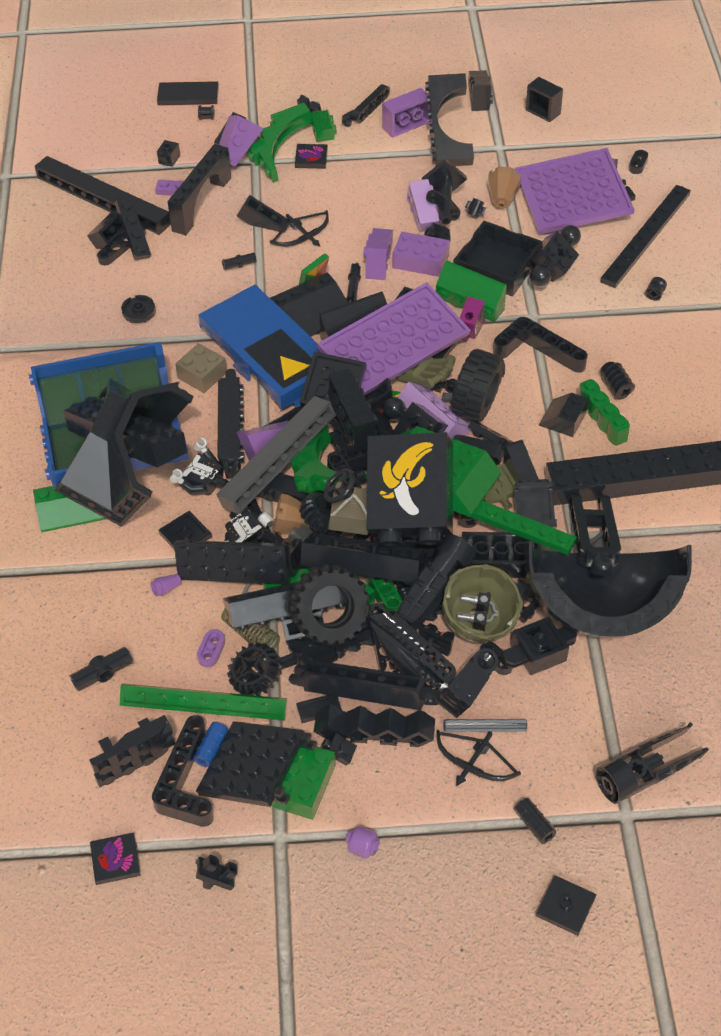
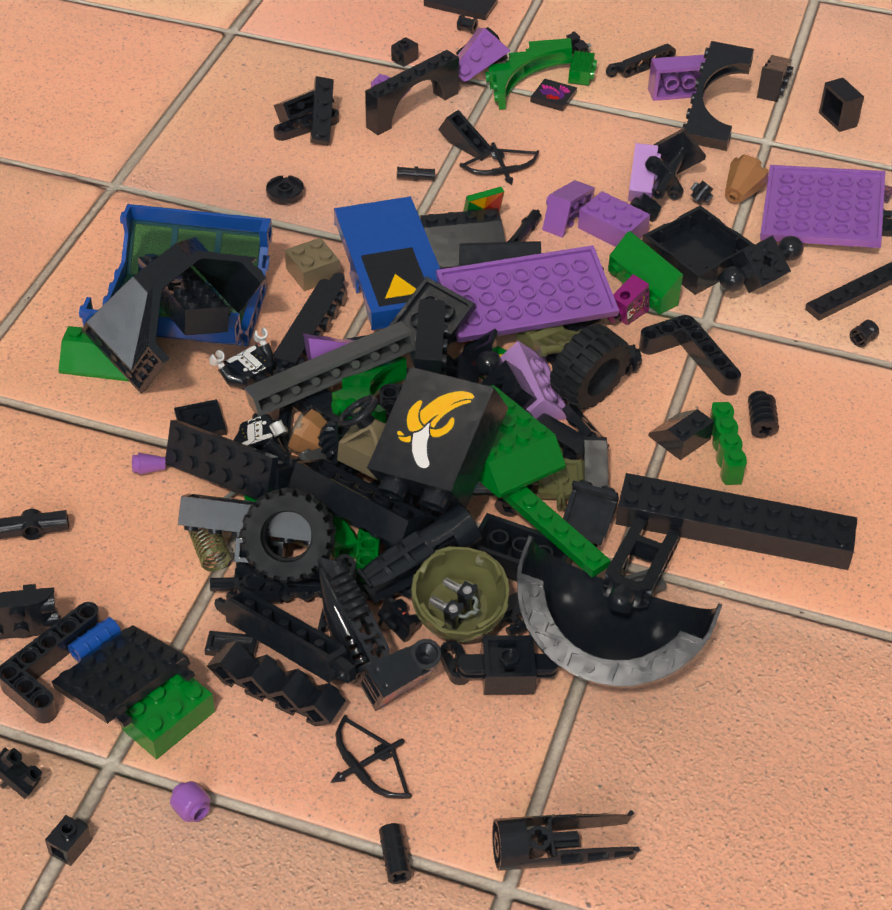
camera: 20 degrees right, 5 degrees down
black brick [35,156,171,235] -> none
green plate [119,683,287,721] -> none
medium lavender plate [197,629,225,667] -> none
black gear [227,642,282,696] -> none
black bracket [320,733,357,766] -> none
axle [443,719,527,732] -> none
none -> black brick [45,815,91,866]

